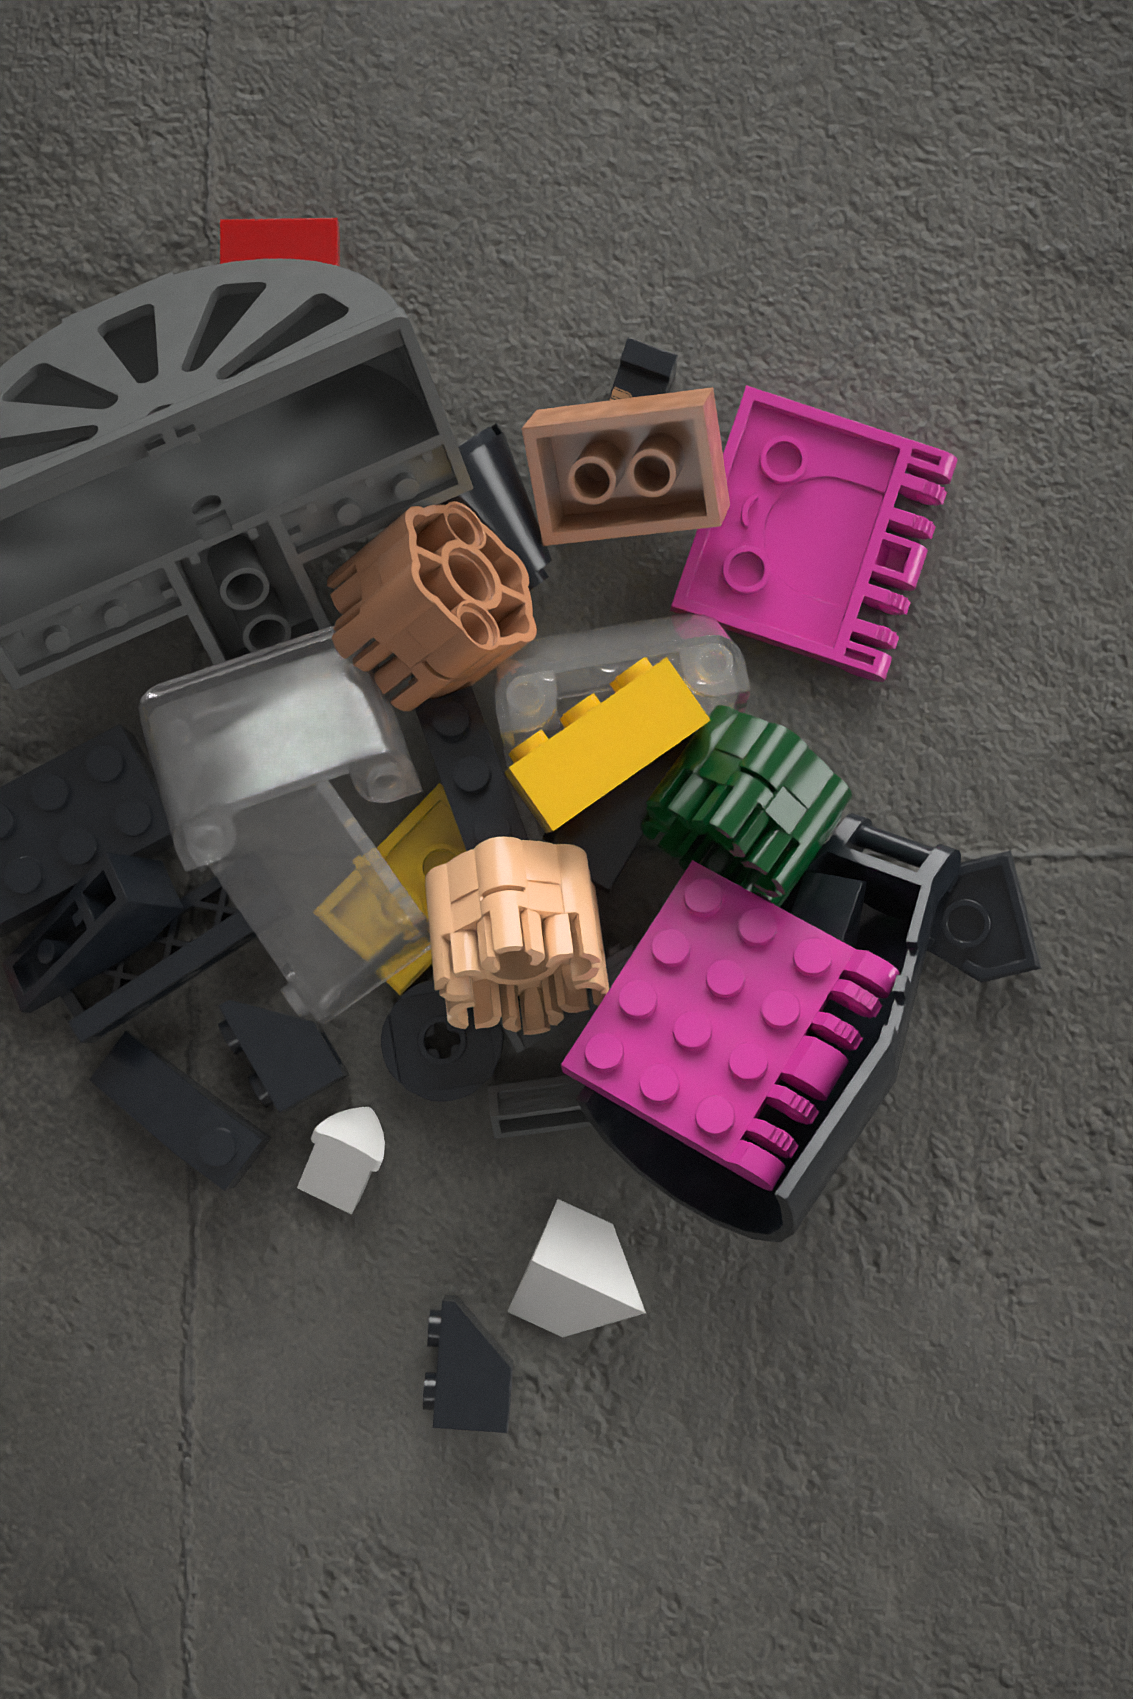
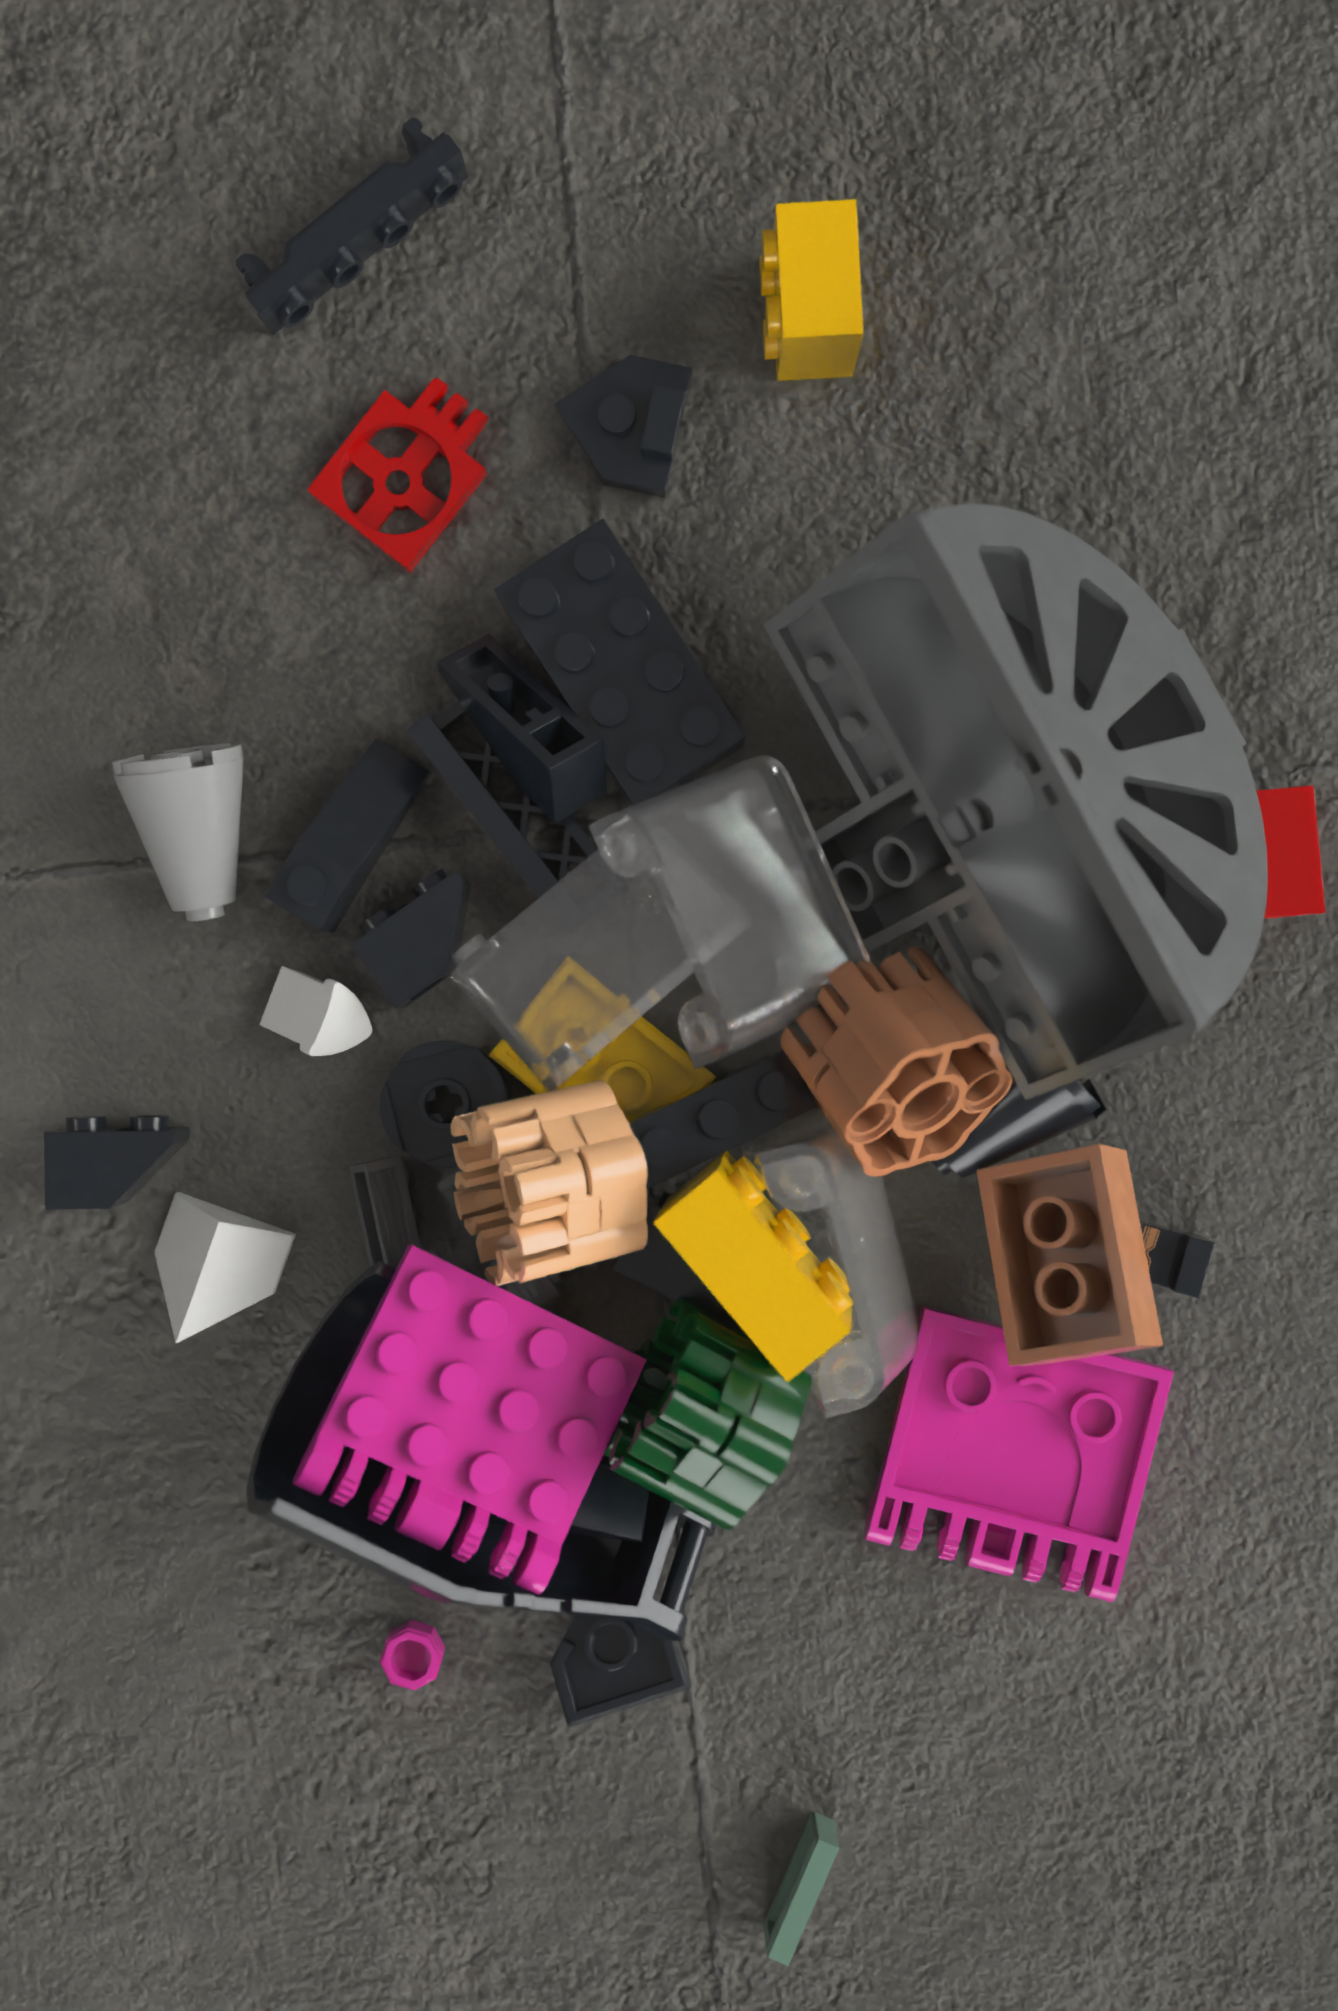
camera: 85 degrees right, 5 degrees up
none -> light grey cone [110,743,244,921]
none -> dark pink tile [380,1619,446,1691]

